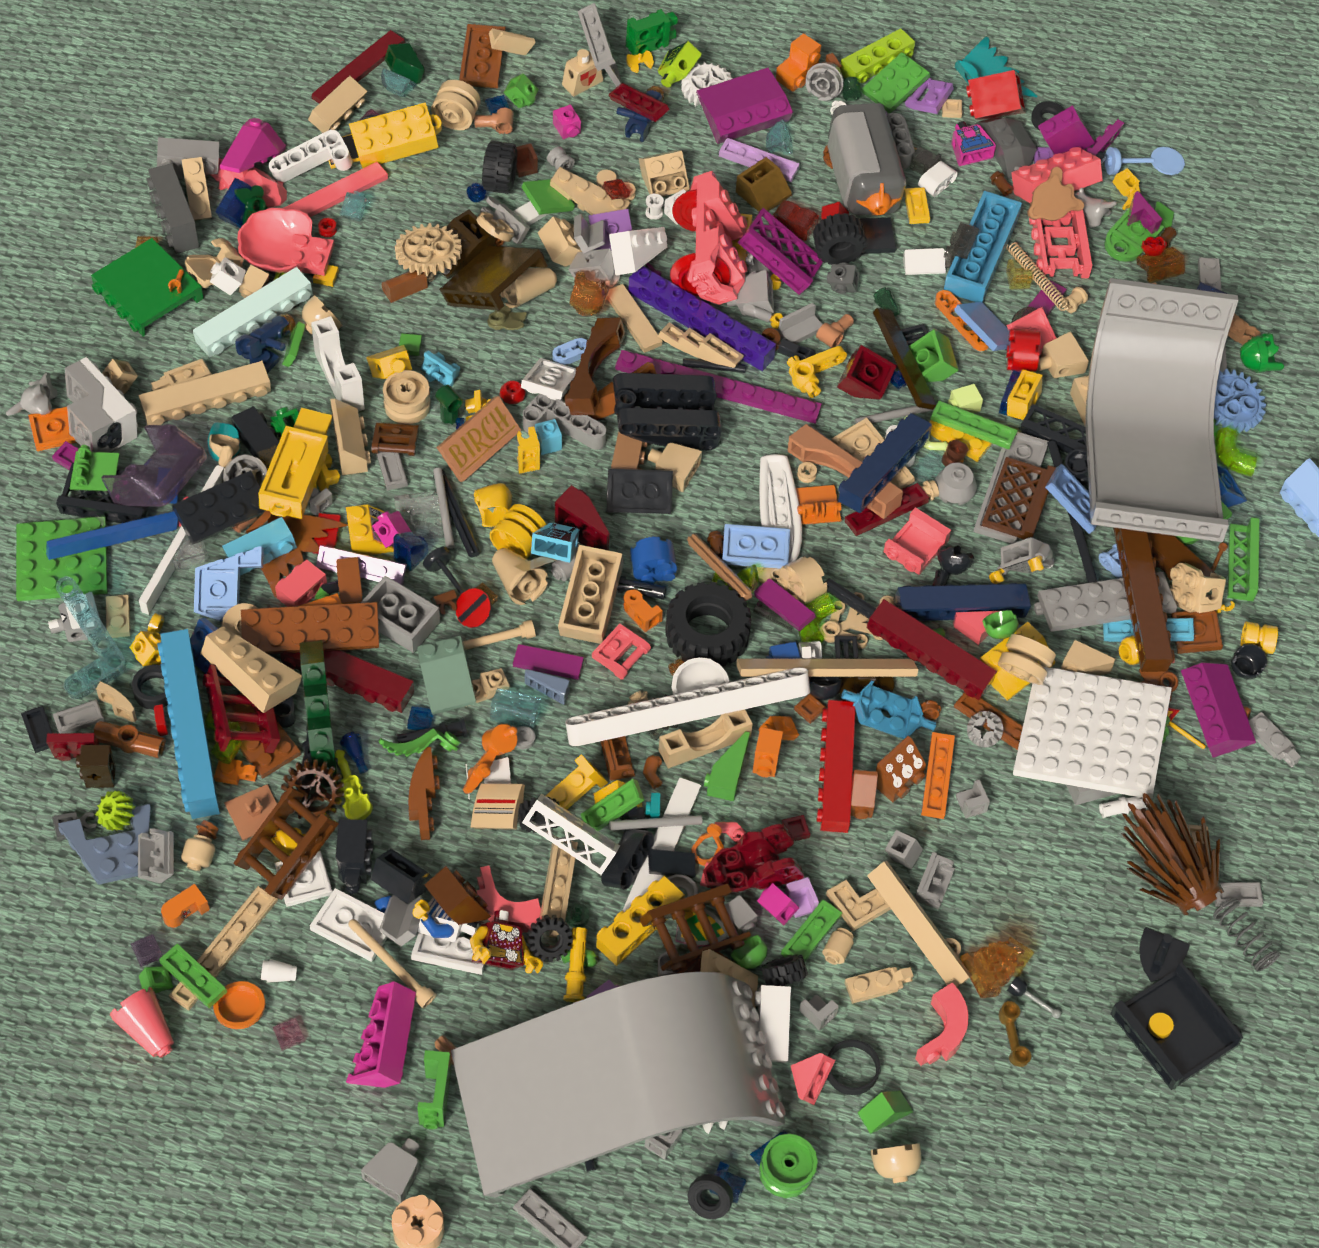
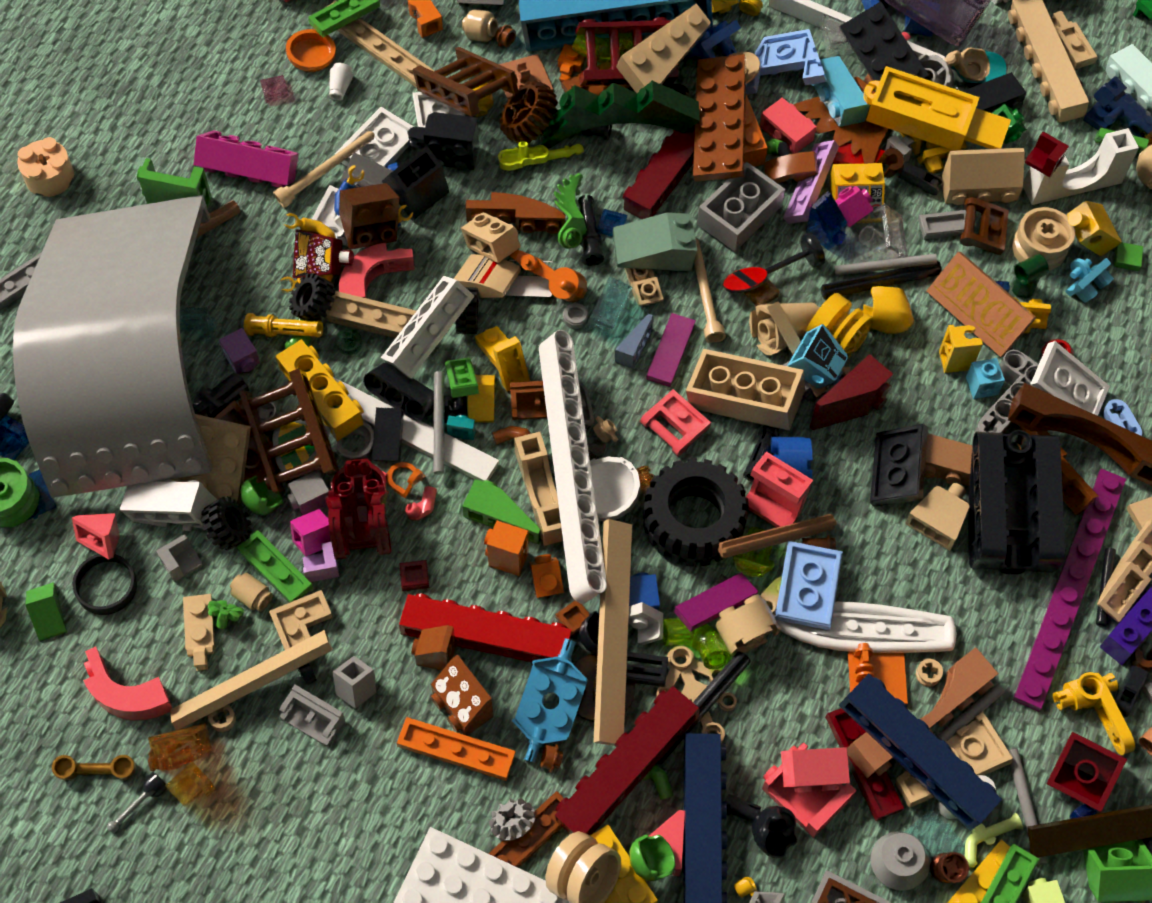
camera: 100 degrees right, 5 degrees up
clear blue cone [339,732,368,774] -> none
light grey torso [361,1138,420,1203] -> none
reddish brown tile [430,590,457,615] -> none
orange leg [623,590,663,632] -> none
tan plate [921,480,939,501] -> none
light grey panel [956,780,990,818] -> none
none -> bright green plant [208,600,244,629]
none -> tan brick [461,212,521,263]
none -> coral panel [746,452,813,527]
none -> coral brick [781,747,850,793]
none -> black piece [876,148,943,195]
none -> dark red panel [1025,132,1069,178]

